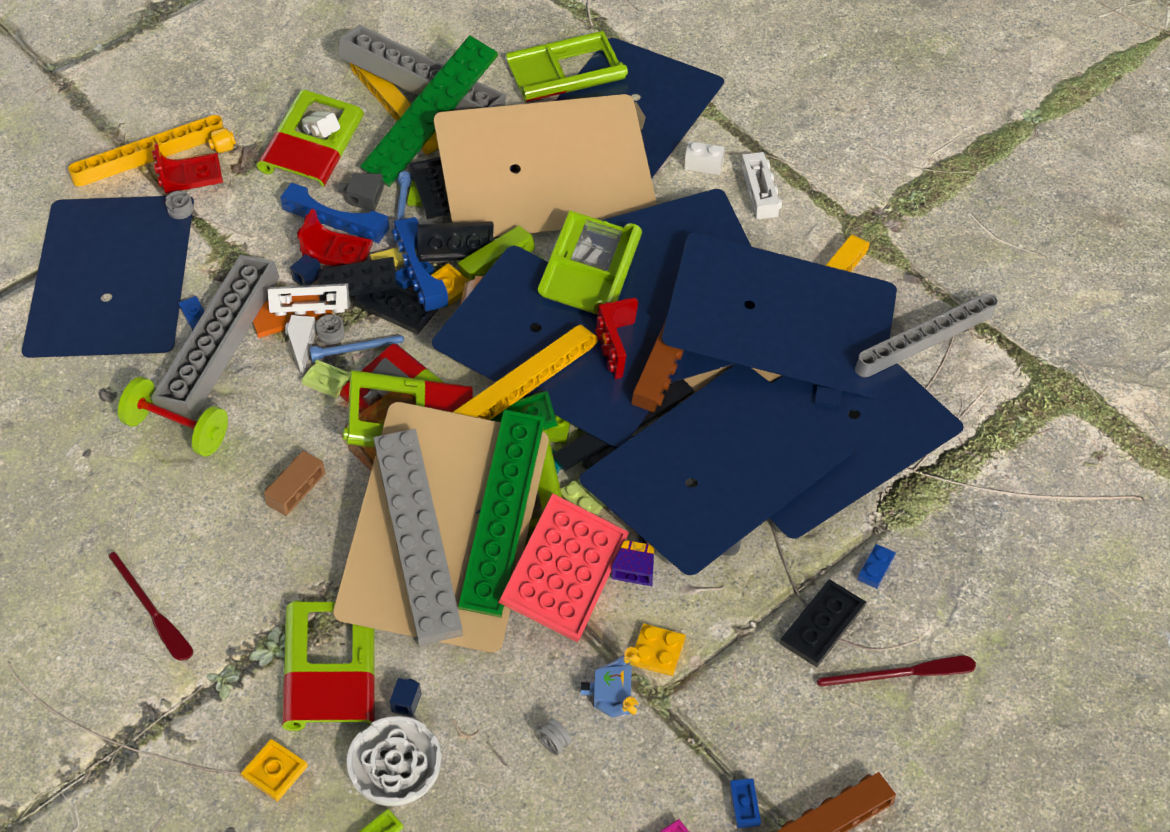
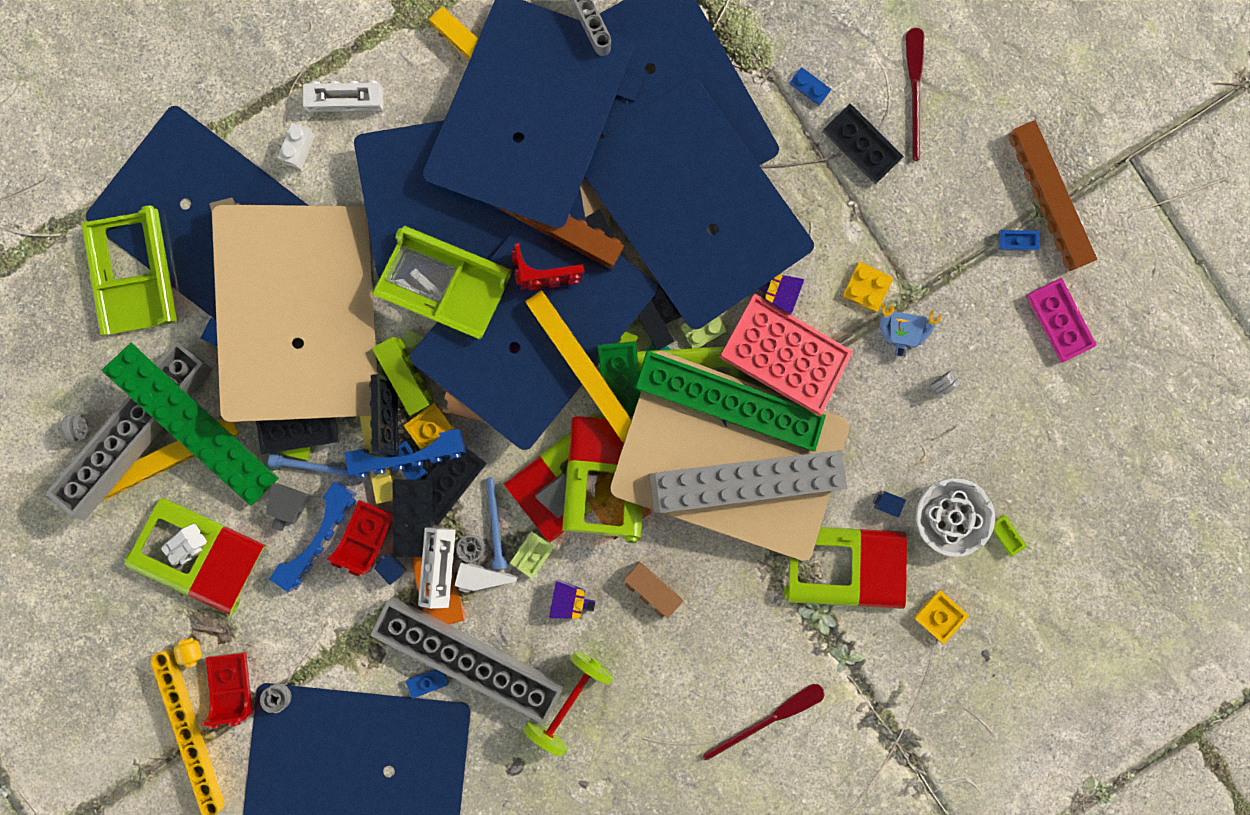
camera: 80 degrees left, 35 degrees up
none -> light grey wheel [62,413,90,442]
none -> dark purple torso [549,579,596,619]

